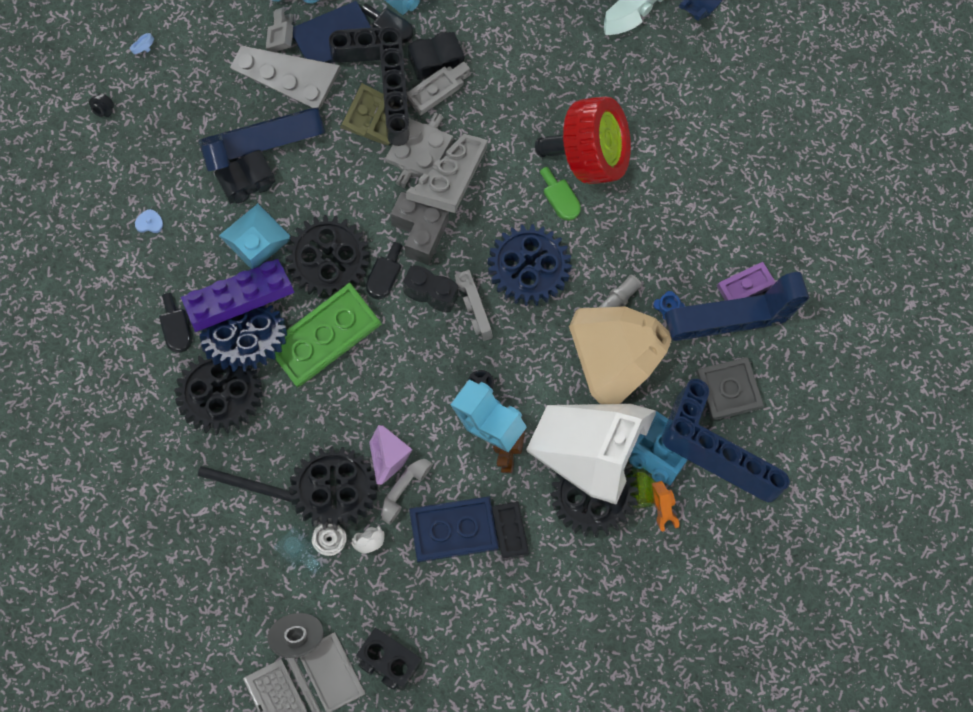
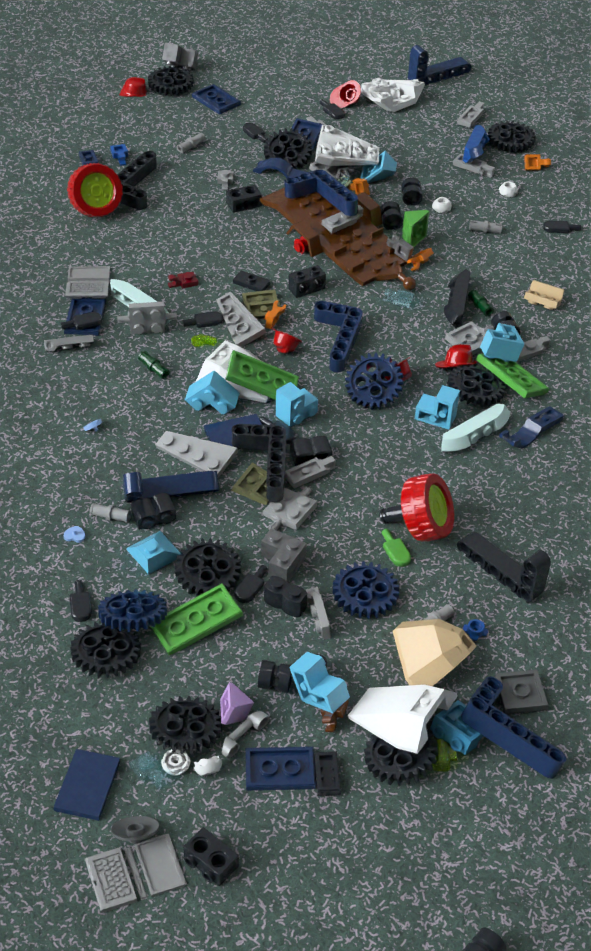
camera: 10 degrees right, 25 degrees down
black plate [89,93,114,117] -> none
dark purple plate [181,259,294,332] -> none
black bar [198,466,293,502] -> none
light grey plate [266,7,293,52] -> none
light grey wing [406,134,488,213] -> none
orange plate [652,481,679,532] -> none
dark blue beam [664,272,810,341] -> none
medium lavender plate [717,262,776,301] -> none
none -> dark blue tile [54,749,120,821]
none -> light grey pin [90,503,131,523]
none -> black wheel [258,660,292,693]
none -> black beam [457,531,551,603]

